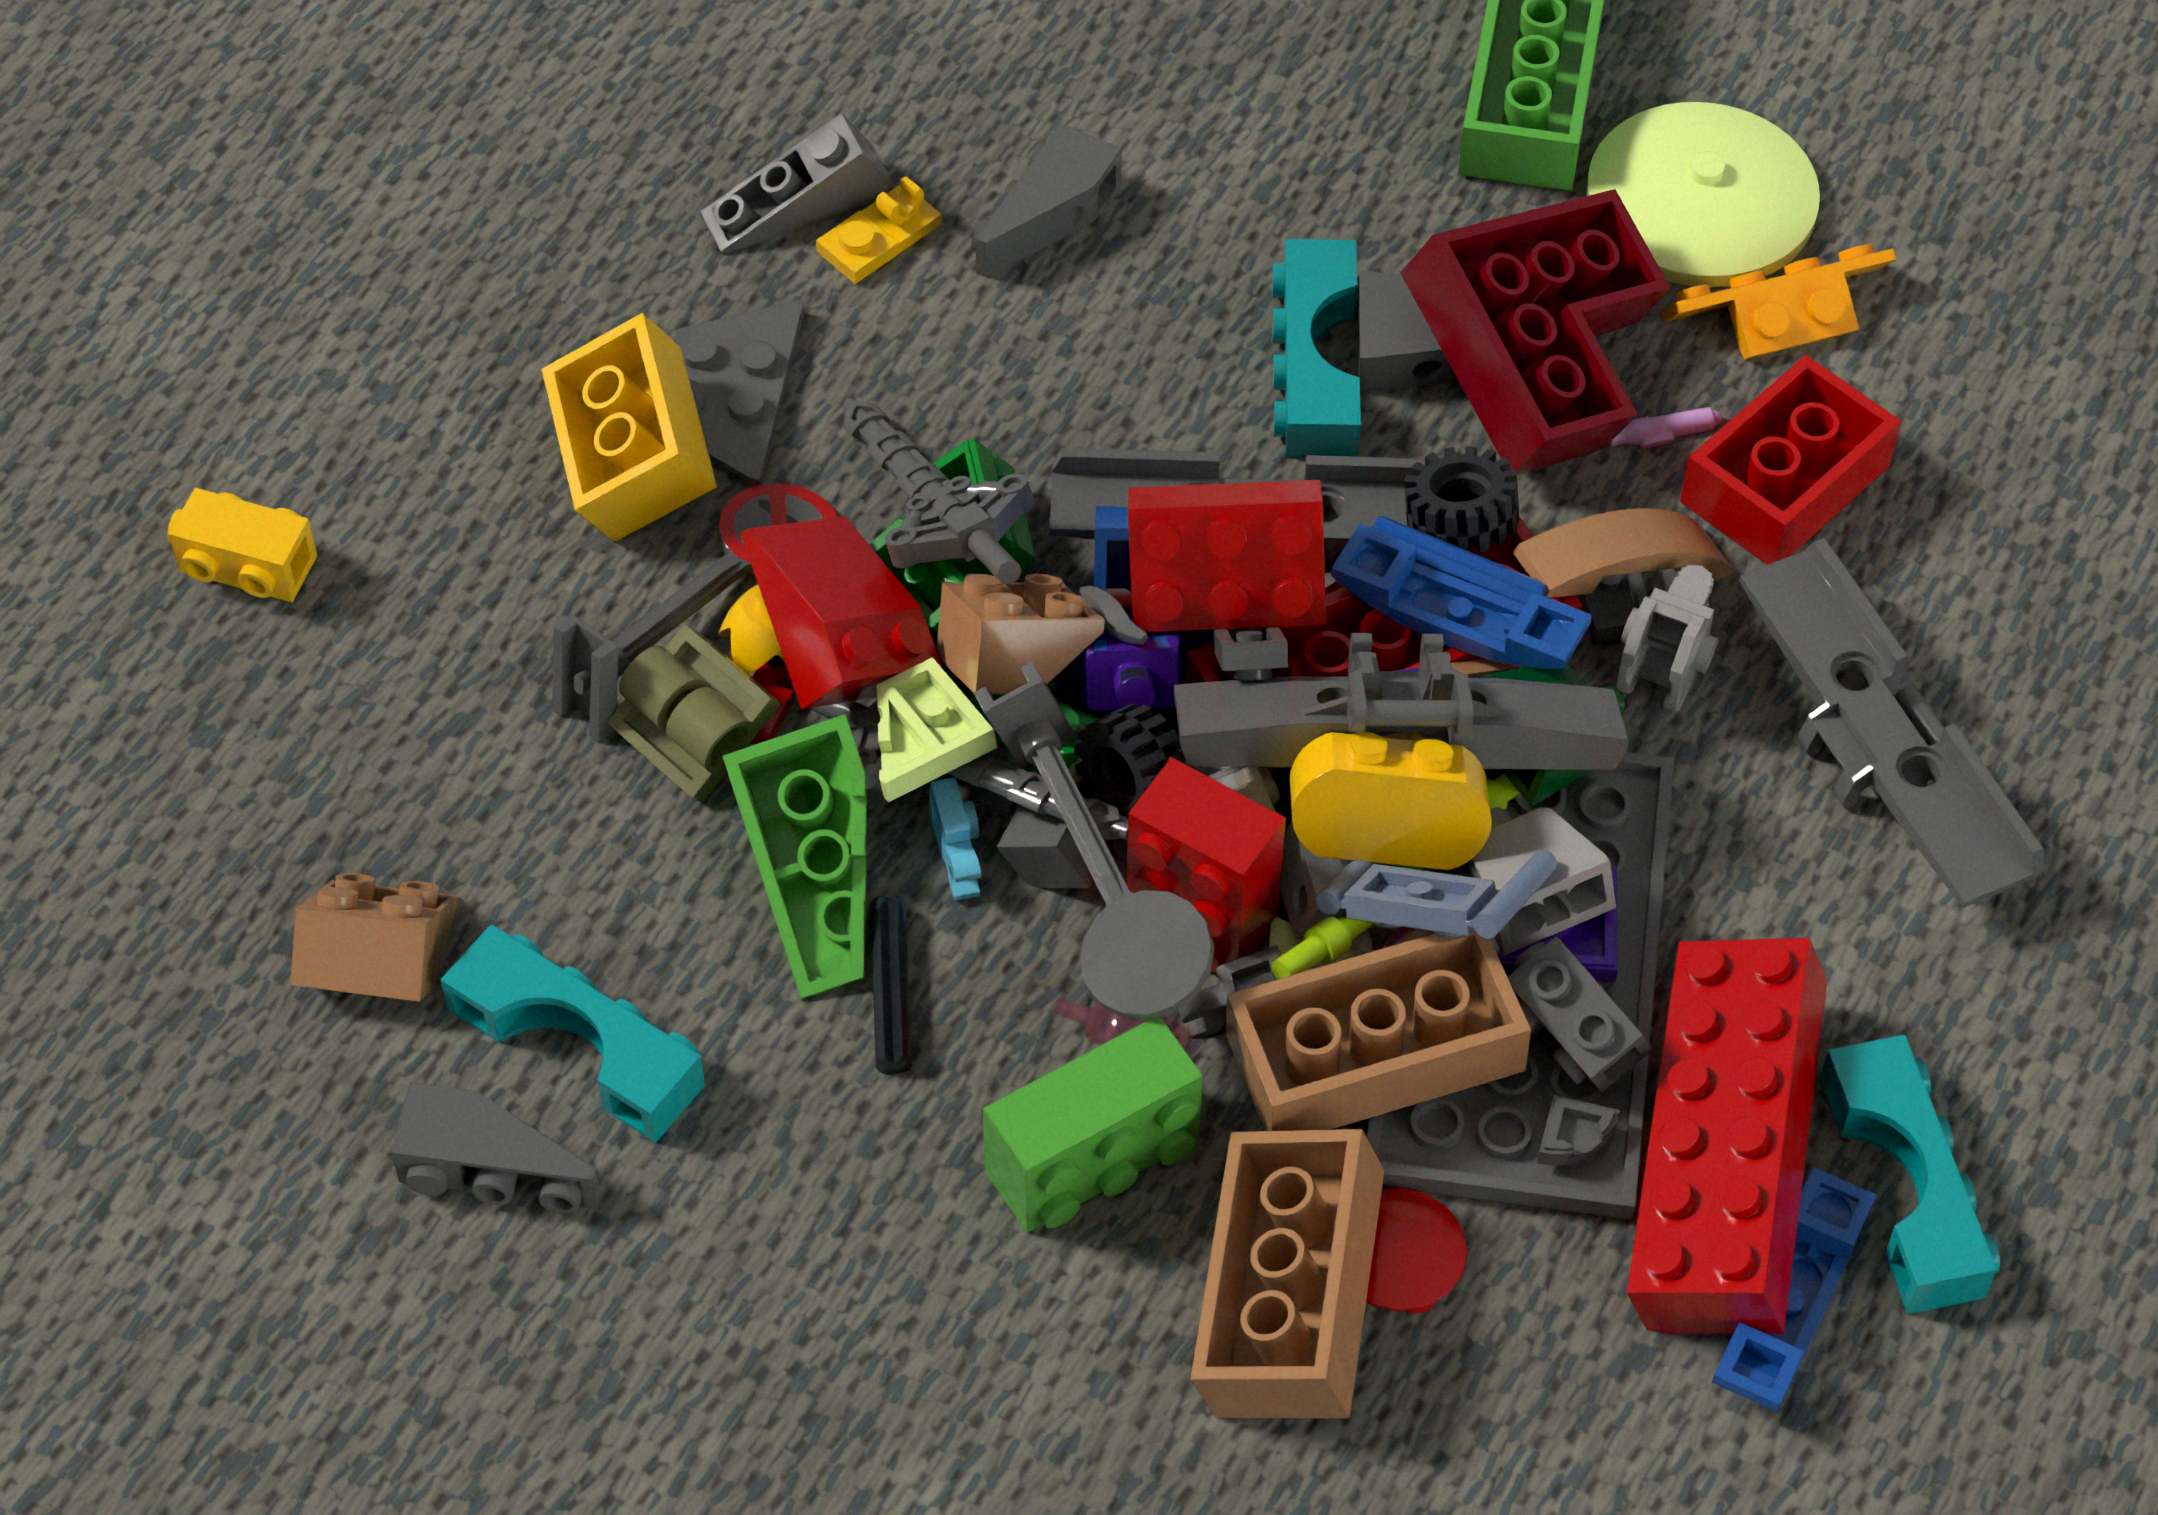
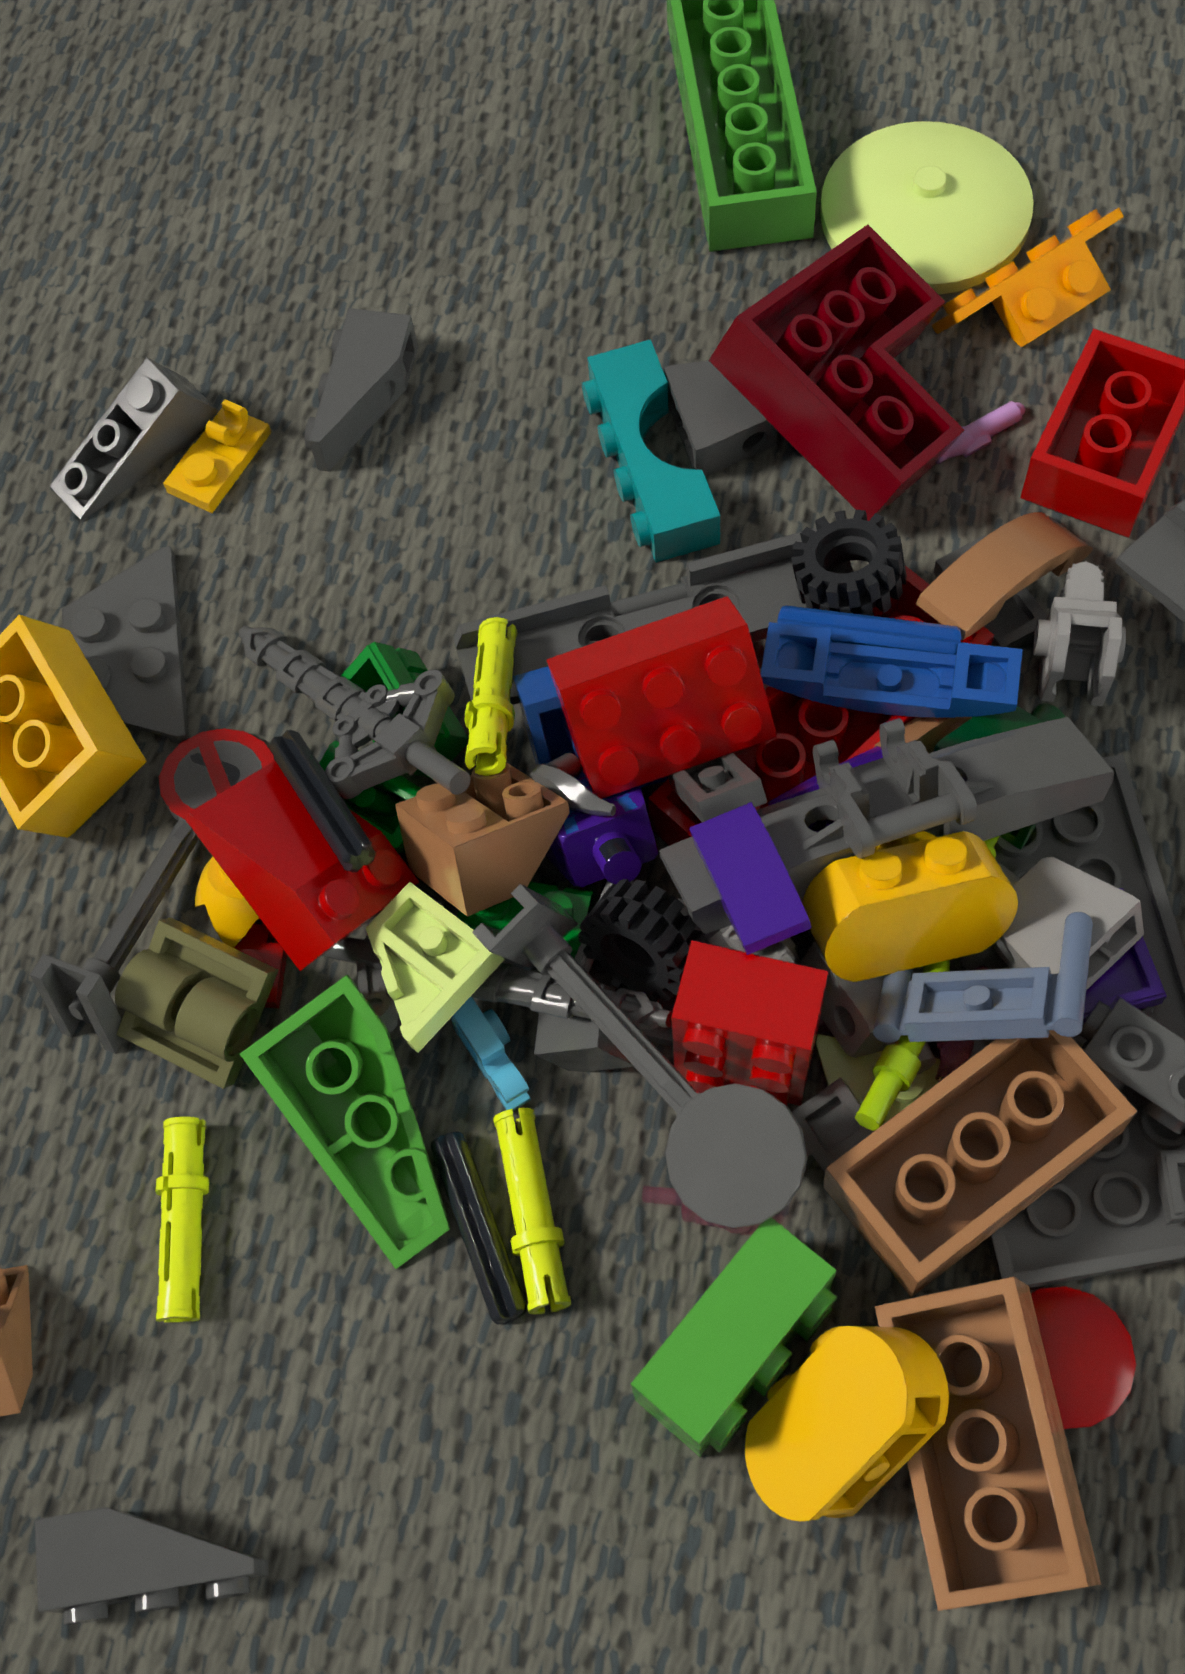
camera: 10 degrees left, 10 degrees up
teal arch [440,924,705,1143] -> none
none -> neon yellow pin [155,1117,209,1323]
none -> black axle [269,730,376,872]
none -> neon yellow pin [464,617,517,776]
none -> neon yellow pin [493,1107,571,1314]
none -> dark purple slope [689,802,812,955]
none -> yellow brick [745,1326,949,1521]

